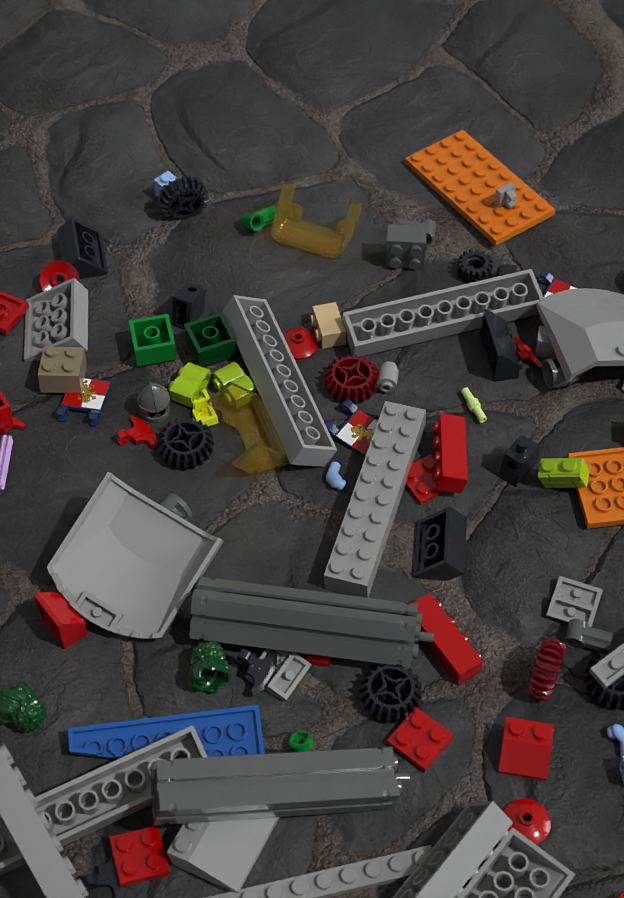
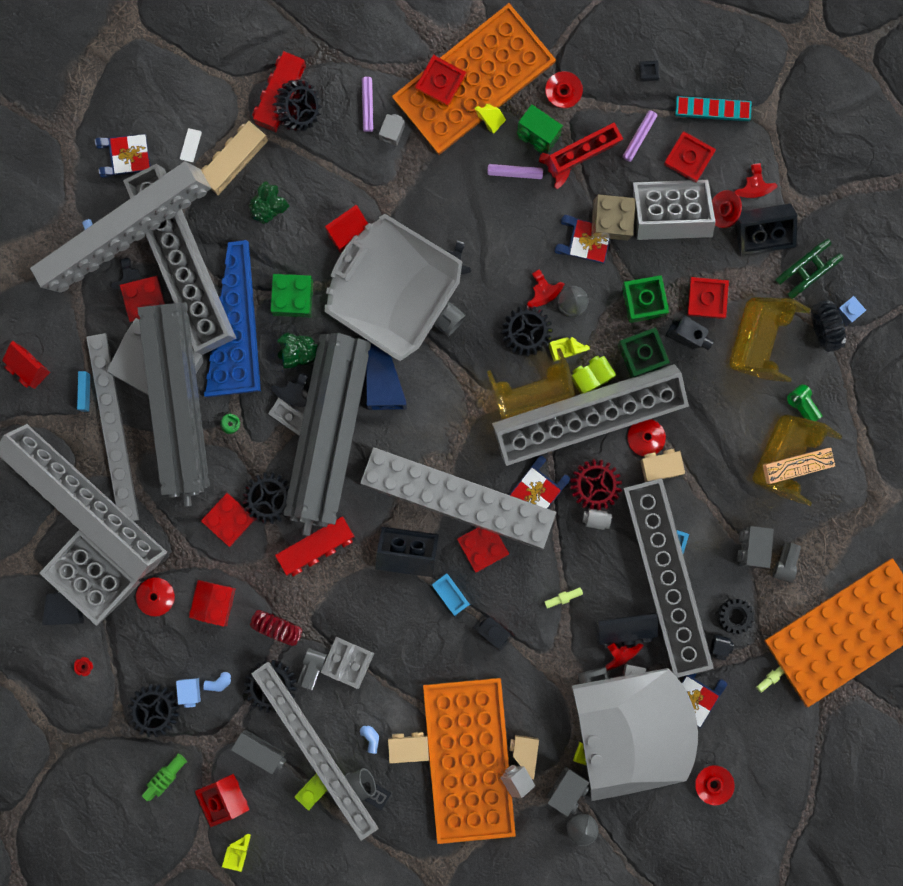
camera: 90 degrees right, 30 degrees up
lime brick [168,362,211,408] -> none
light blue arm [326,462,346,490] -> none
red brick [432,413,468,494] -> none
light grey tile [495,182,517,208] -> none
lime brick [538,457,589,488] -> none
none -> green brick [271,274,313,318]
none -> dark blue slope [366,340,407,410]
none -> dark azure tile [432,574,470,616]
none -> red plate [687,277,729,319]
none -> clear yellow windscreen [730,297,811,382]
none -> red piece [735,163,777,198]
none -> yellowish green bar [756,667,784,693]
none -> light nougat tile [763,448,835,484]
none -> dark green piece [776,239,844,299]

